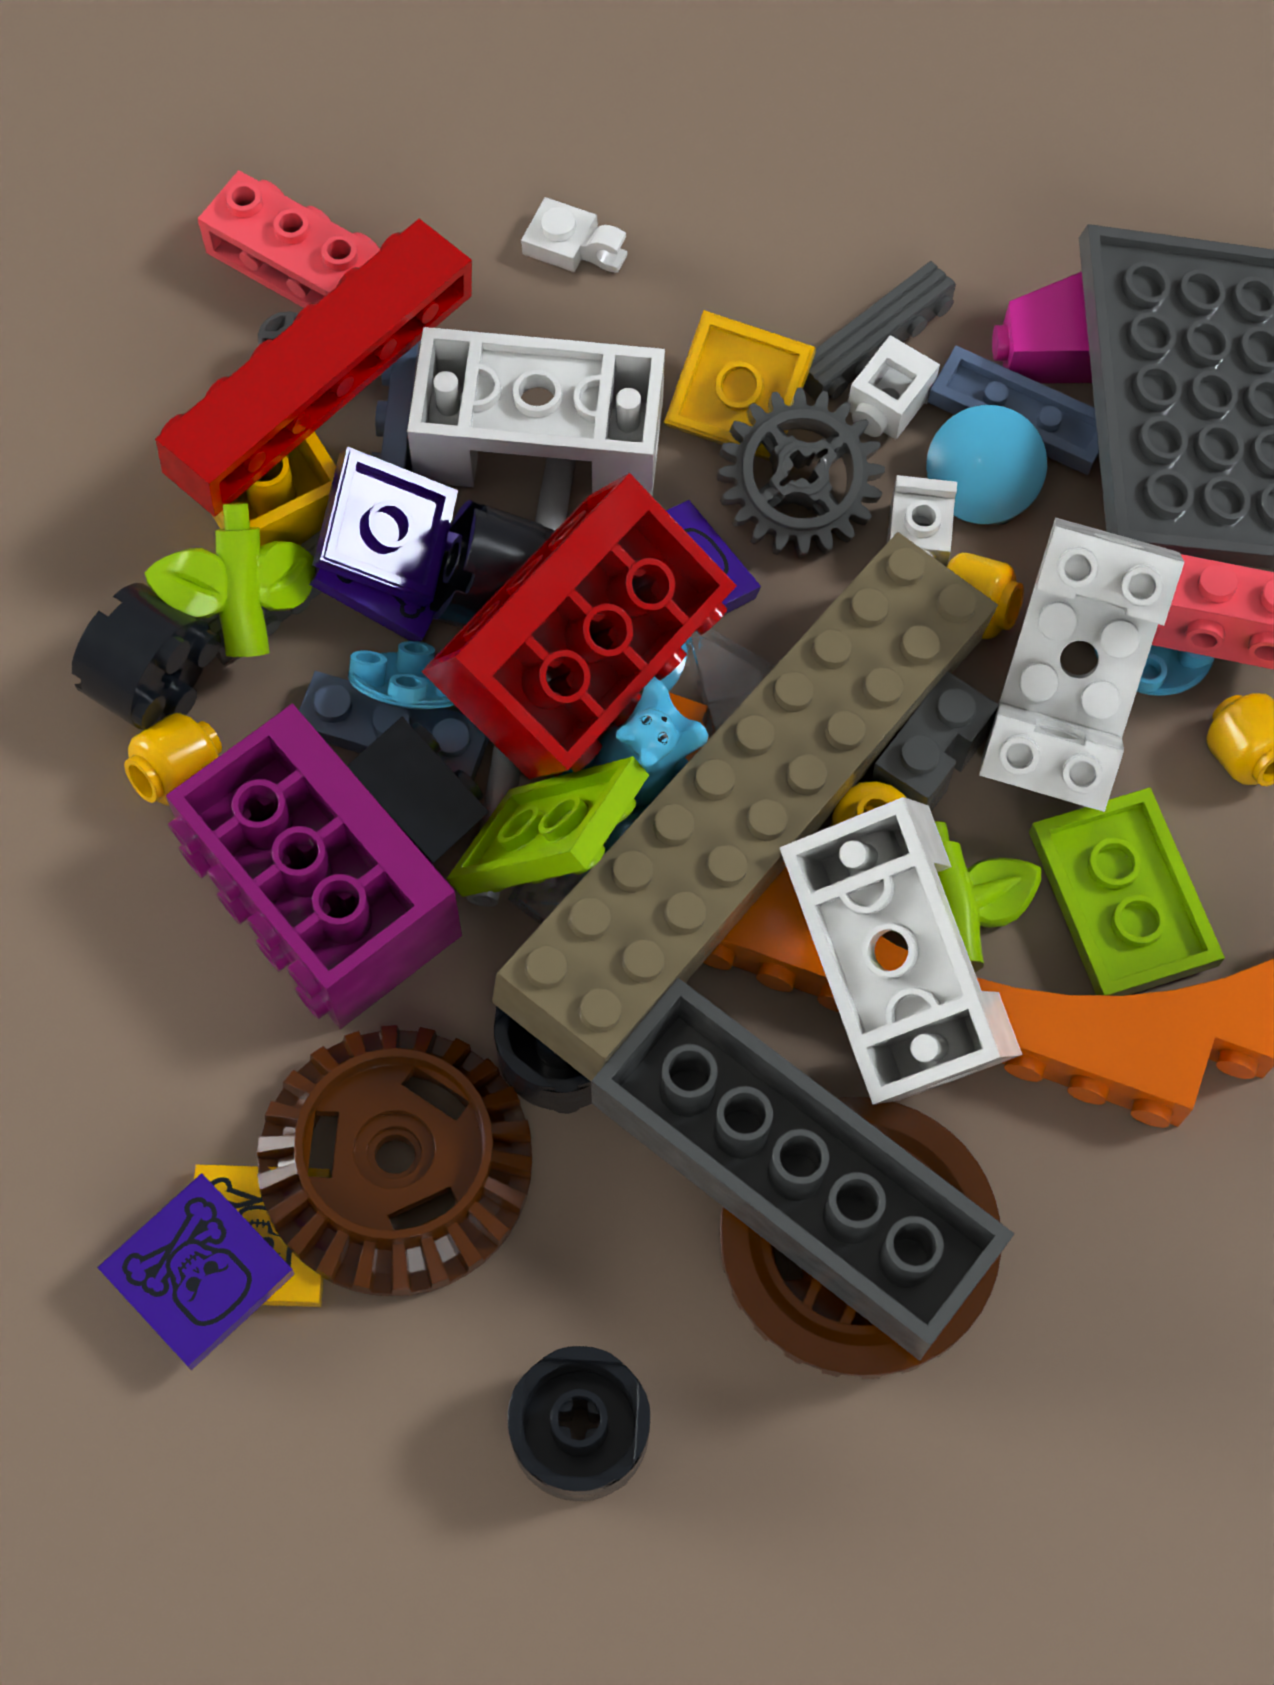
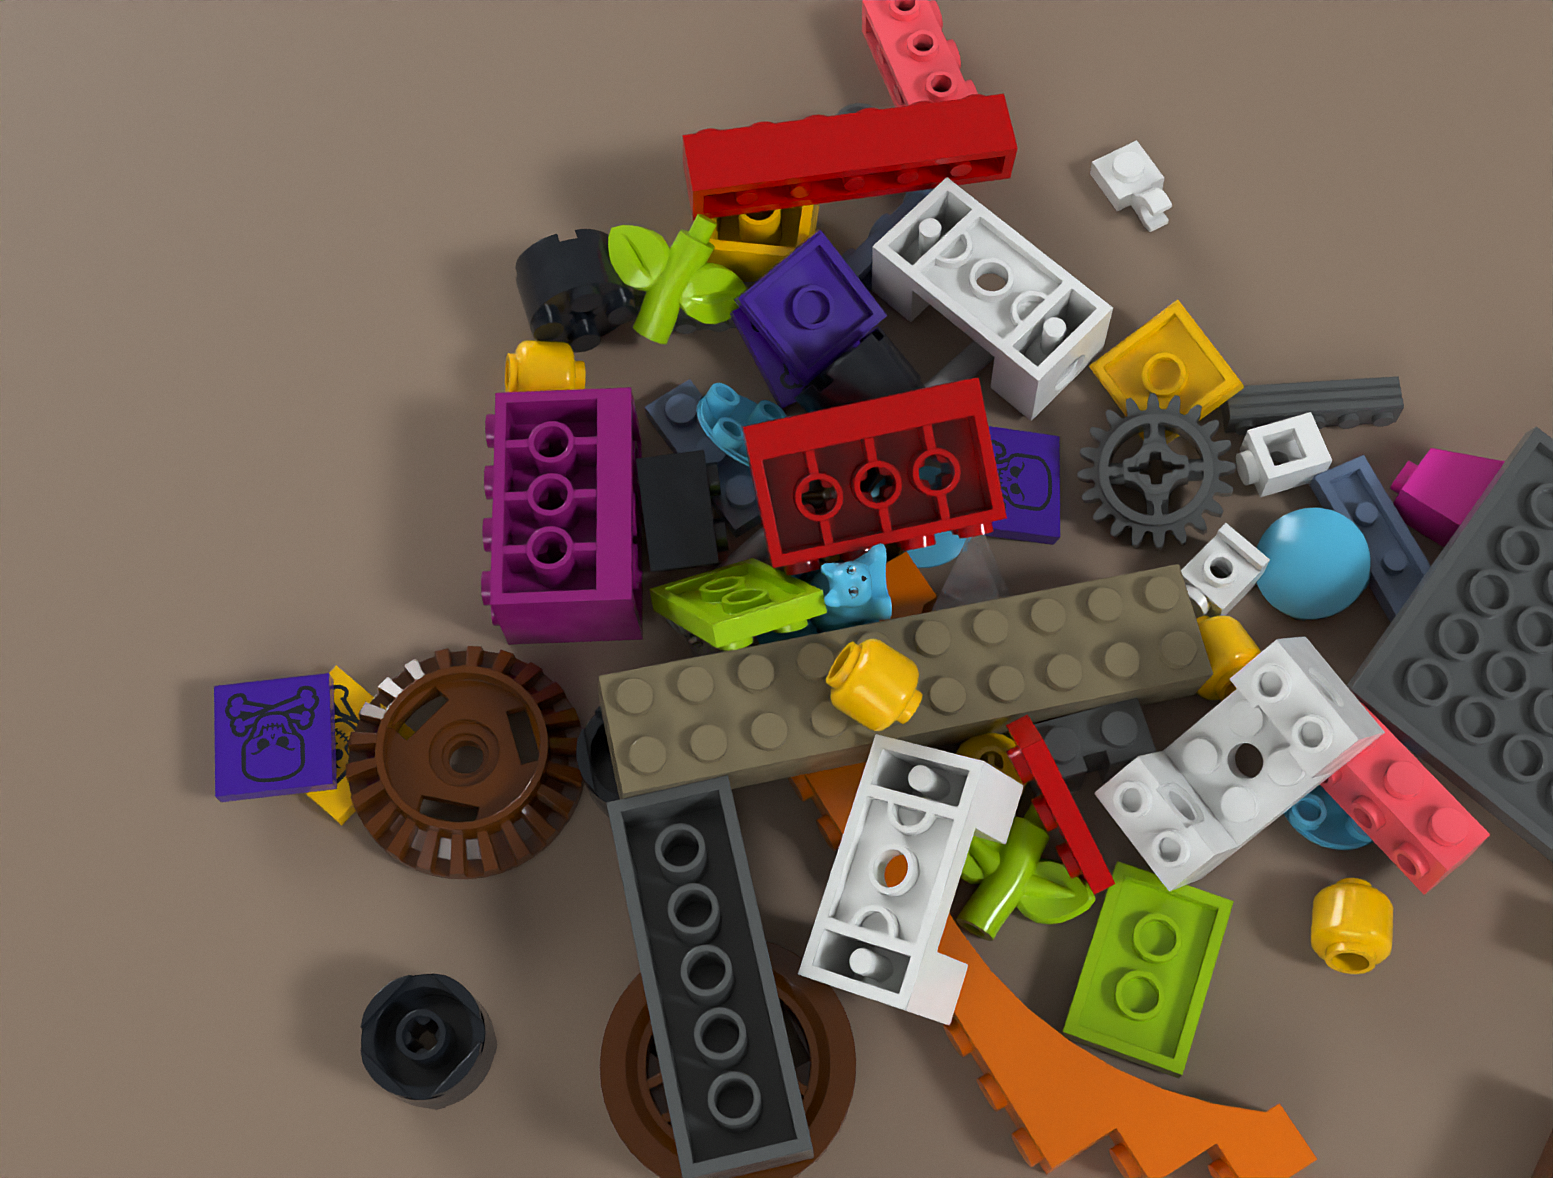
camera: 45 degrees right, 0 degrees up
none -> yellow head [826,639,923,731]
none -> red plate [1006,715,1116,895]

